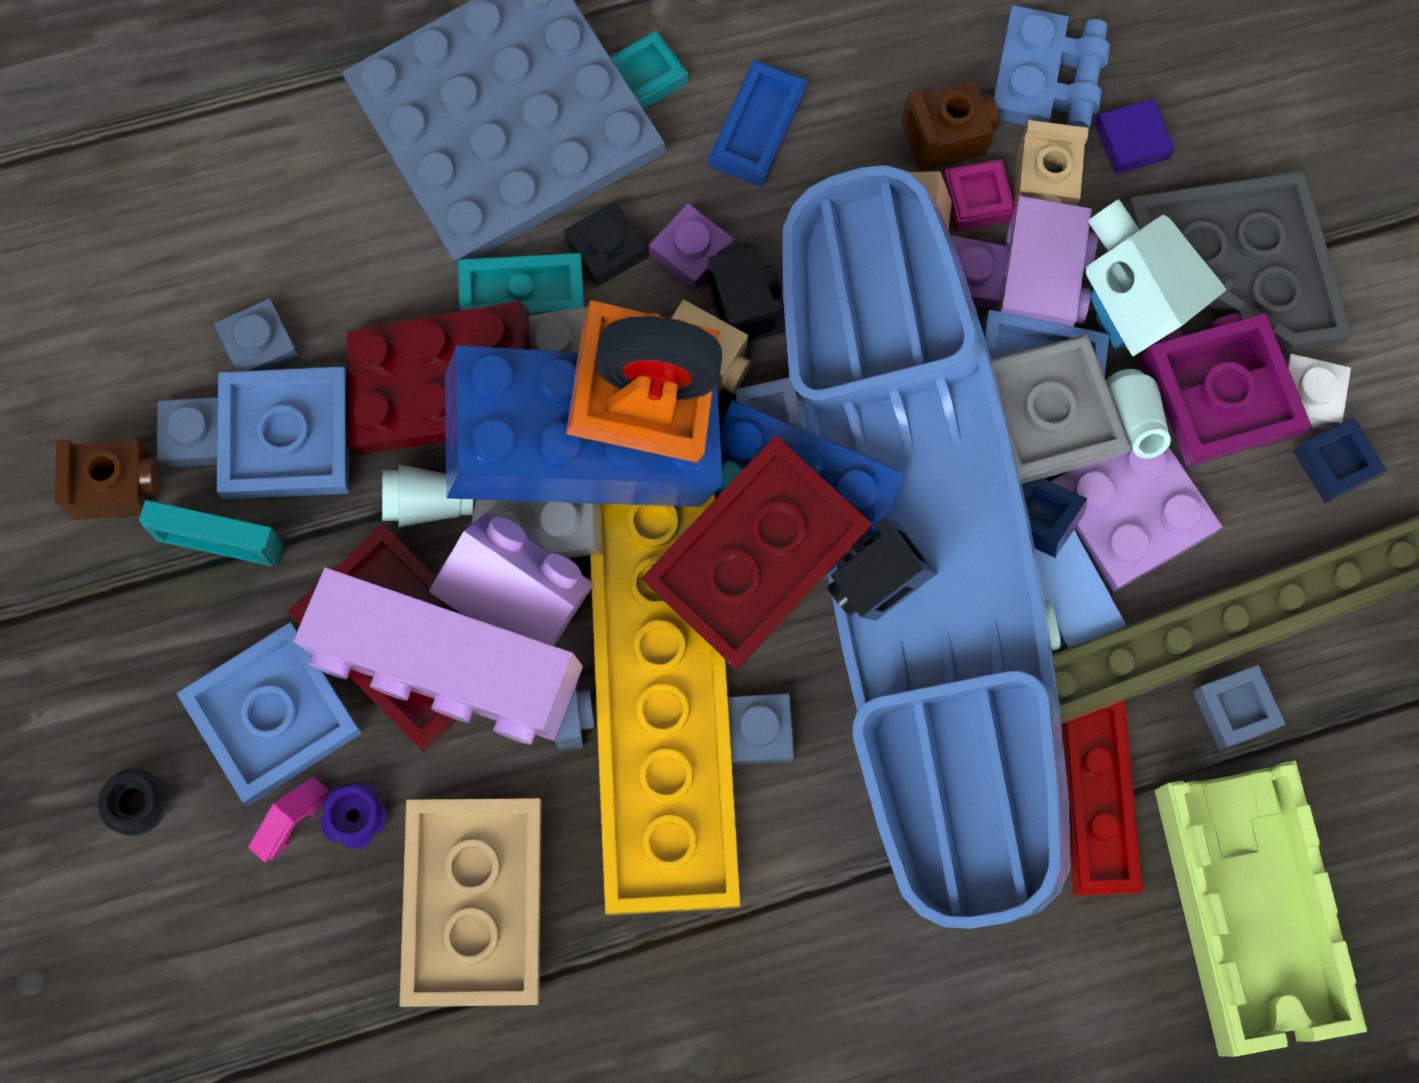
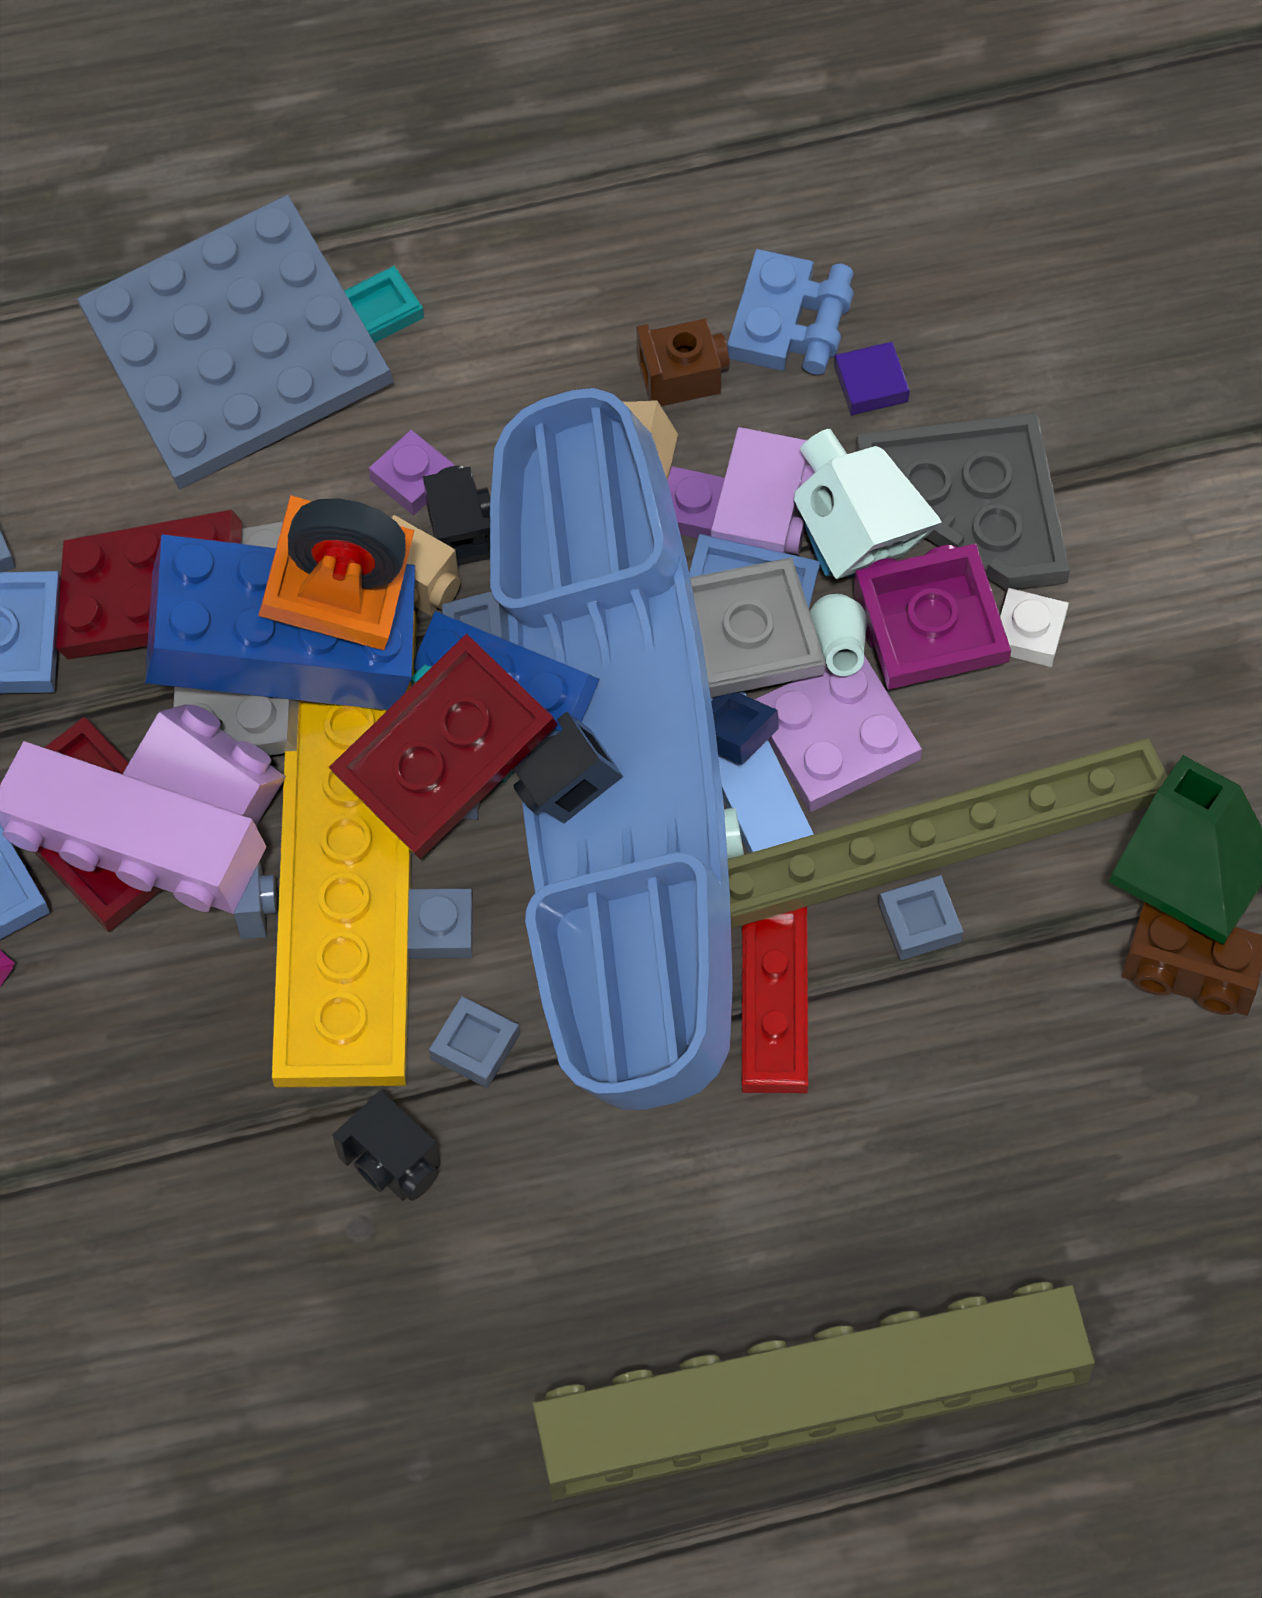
camera: 10 degrees right, 10 degrees down
dark purple plate [320,783,387,849] -> none
light aqua cone [382,464,473,527] -> none
tan plate [400,798,542,1007] -> none
teal plate [458,253,584,316] -> none
black plate [564,201,647,287] -> none
blue tile [708,60,808,188] -> none
dark pink tile [942,159,1015,232] -> none
tan brick [1012,120,1088,206] -> none
yellowish green piece [1154,760,1367,1057] -> none
dark blue plate [1293,417,1387,504] -> none
none -> black brick [332,1090,441,1201]
none -> sand blue plate [429,996,520,1089]

